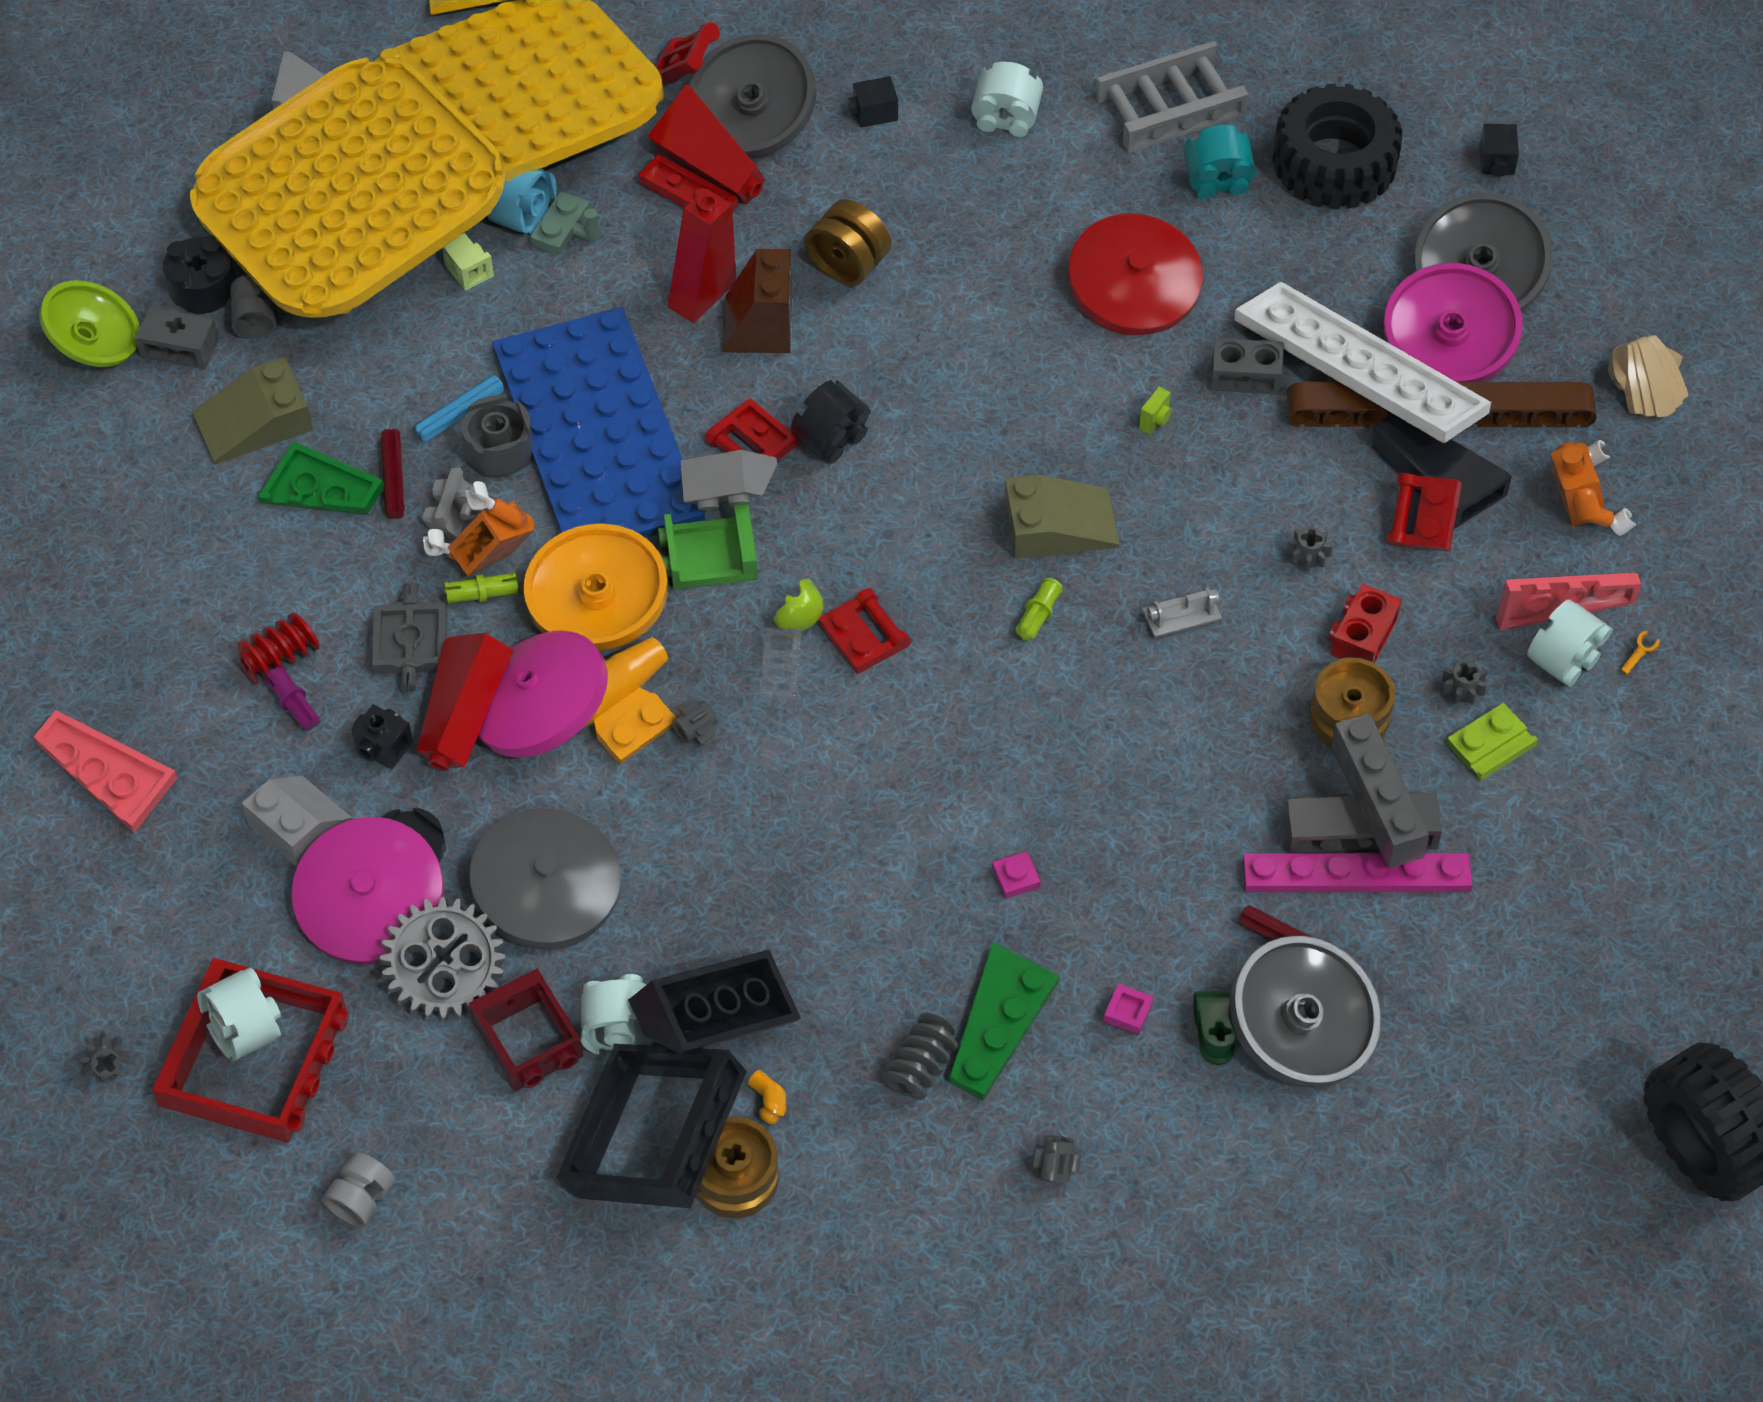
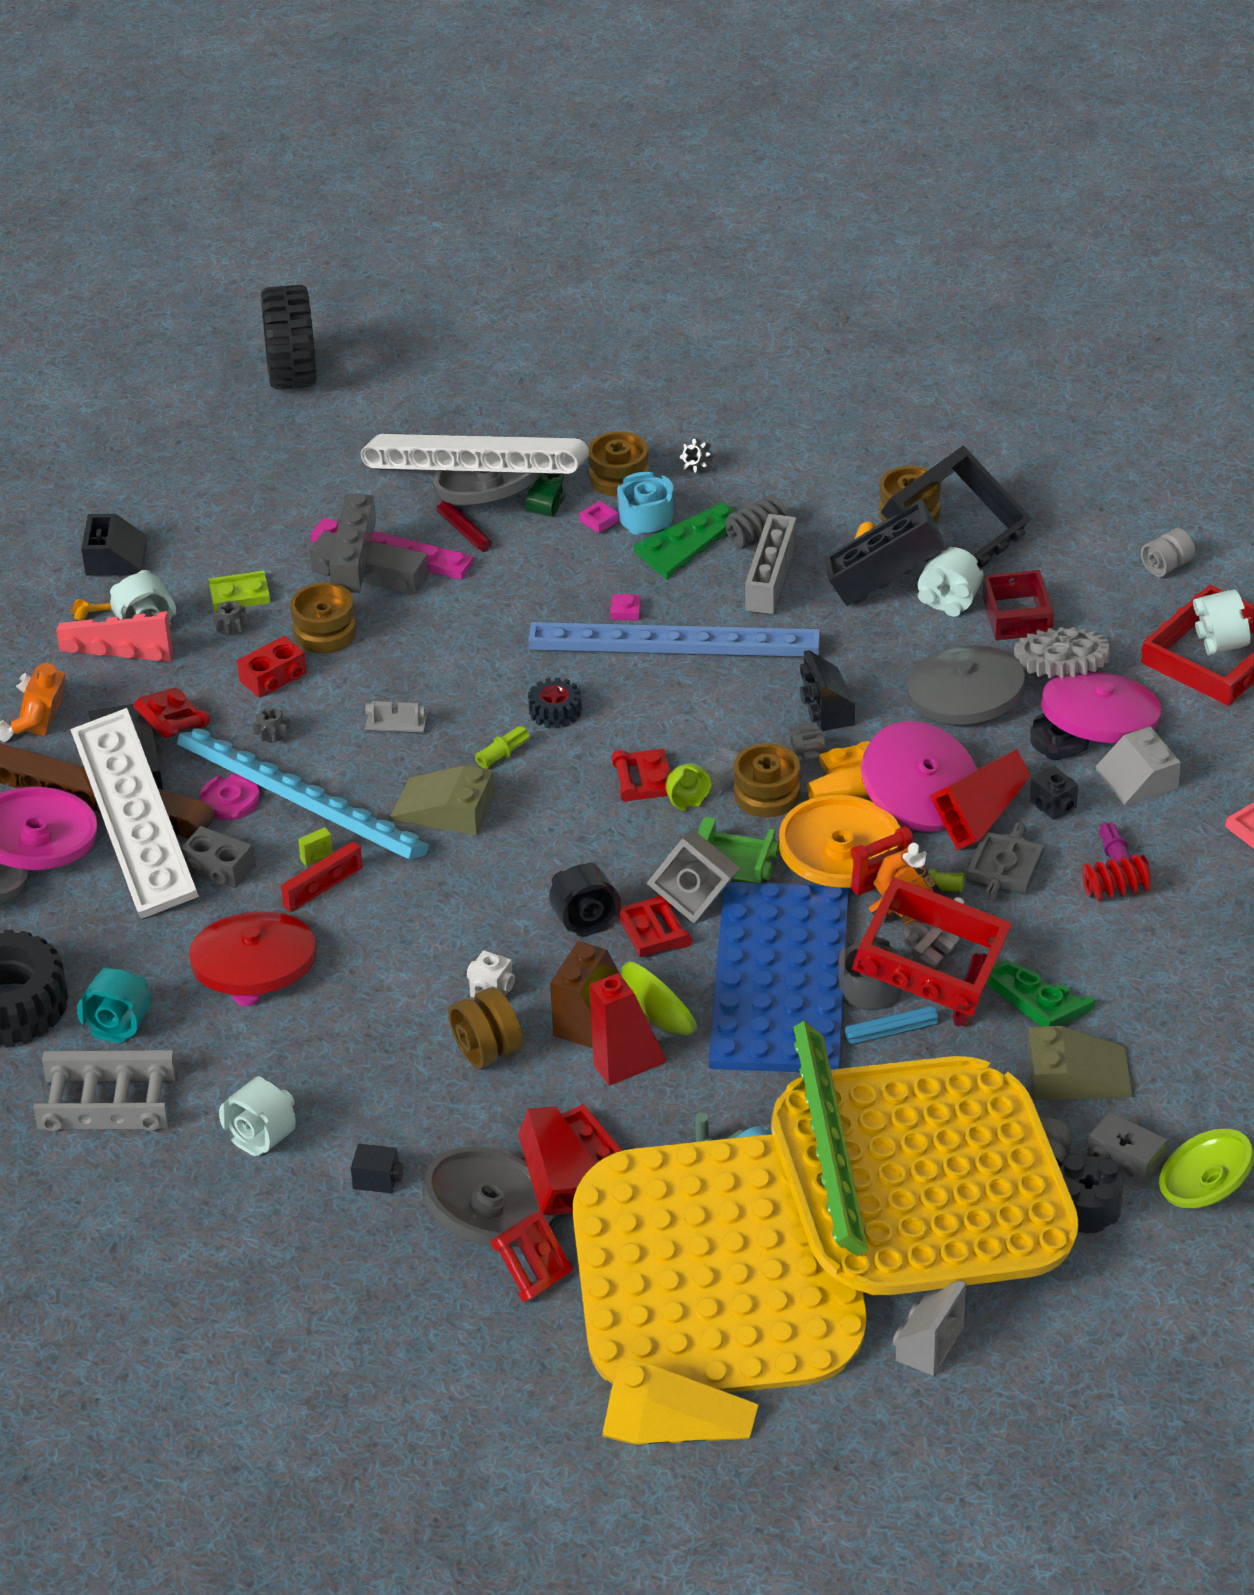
camera: 155 degrees left, 15 degrees down
none -> black slope [81,513,147,575]
none -> medium azure plate [177,729,429,859]
none -> dark pink tile [200,774,260,820]
none -> red plate [281,841,363,912]
none -> white beam [361,434,589,474]
none -> white brick [467,950,515,997]
none -> medium blue plate [528,622,820,657]
none -> black wheel [528,677,582,729]
none -> pearl gold wheel [588,431,649,497]
none -> medium azure brick [617,472,674,535]
none -> lime dish [621,961,697,1036]
none -> pearl gold wheel [734,743,800,818]
none -> light grey brick [745,514,796,614]
none -> bright green plate [793,1021,868,1257]
none -> black slope [800,650,855,732]
none -> red plate [850,826,913,896]
none -> red window [852,877,1012,1017]

